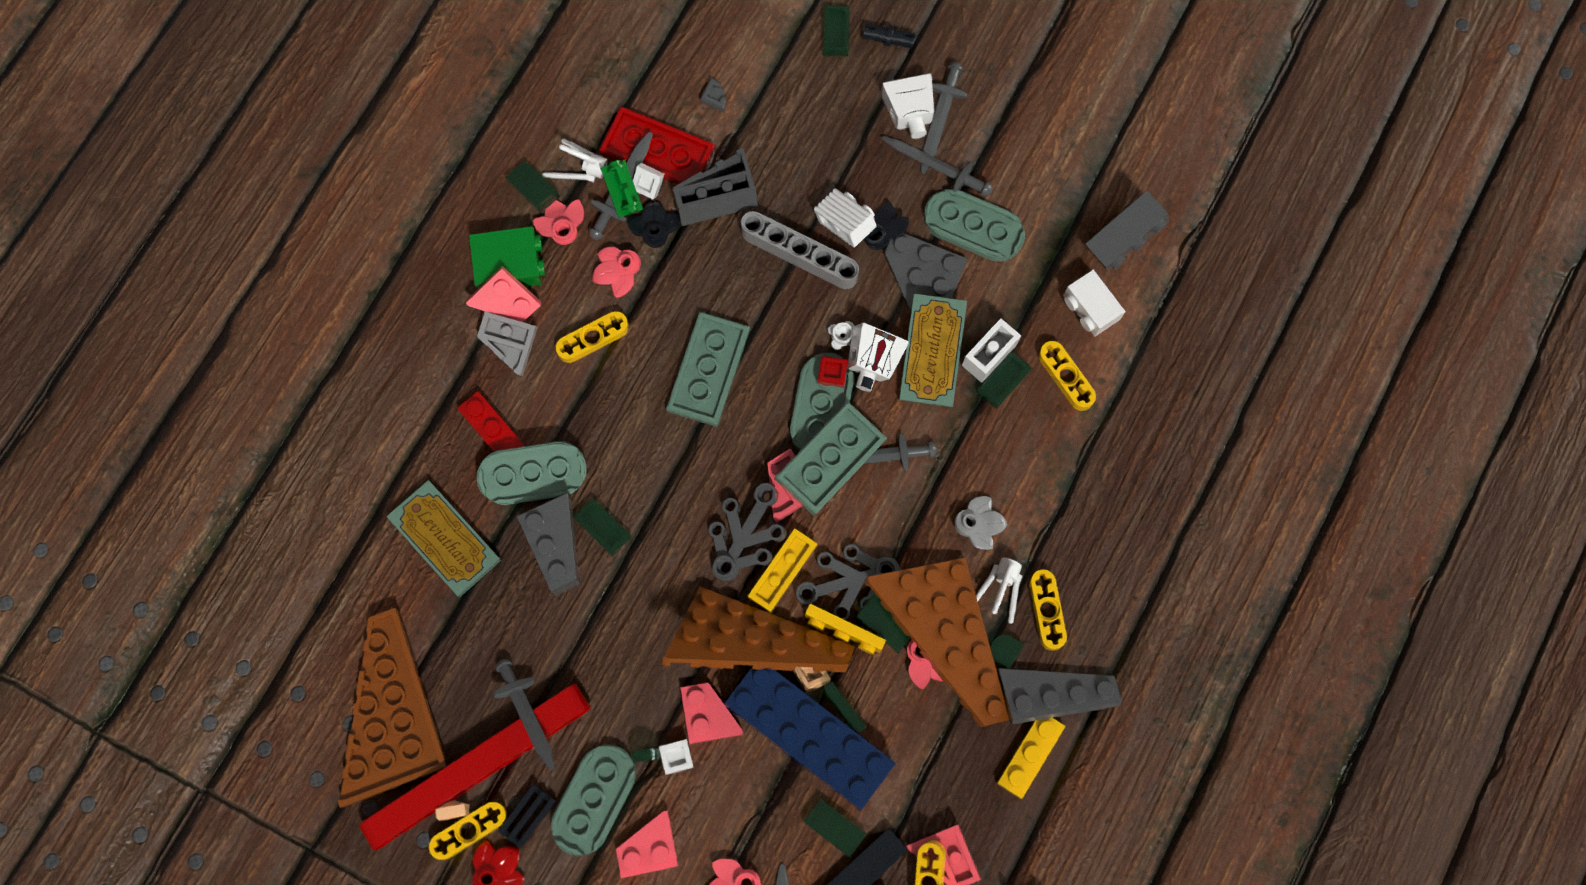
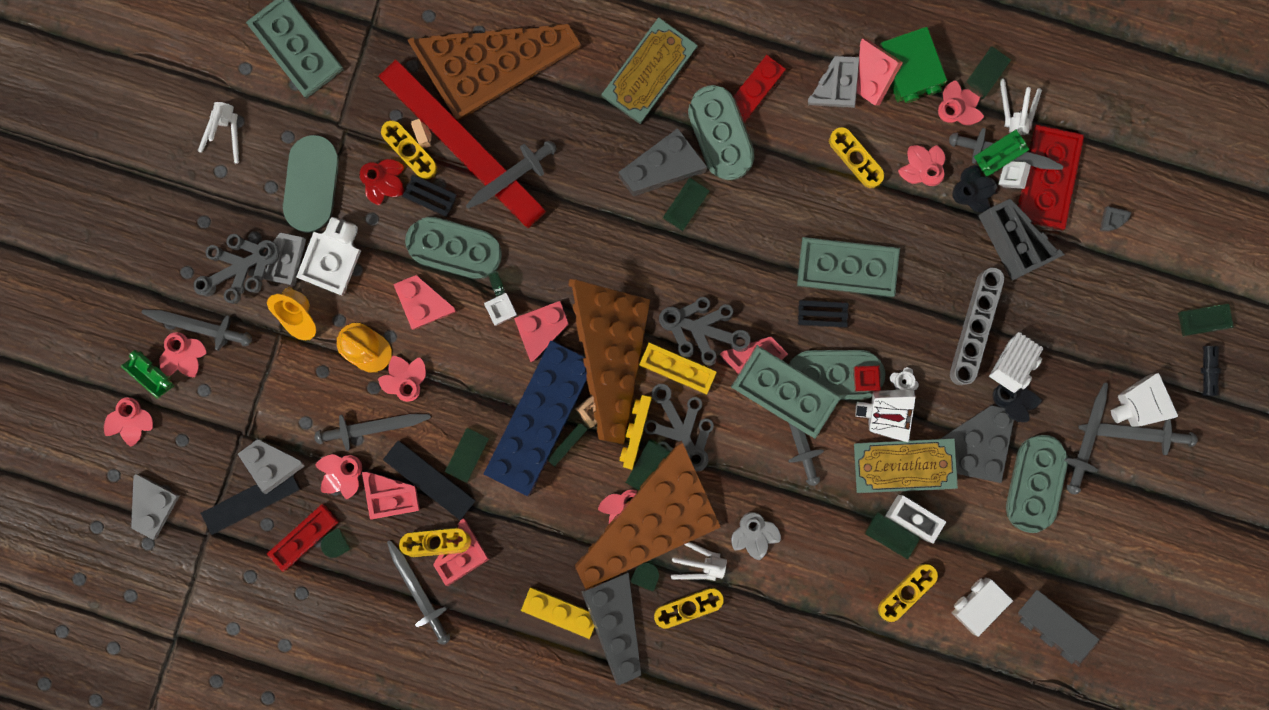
camera: 85 degrees right, 10 degrees up
none -> black tile [798,300,848,328]

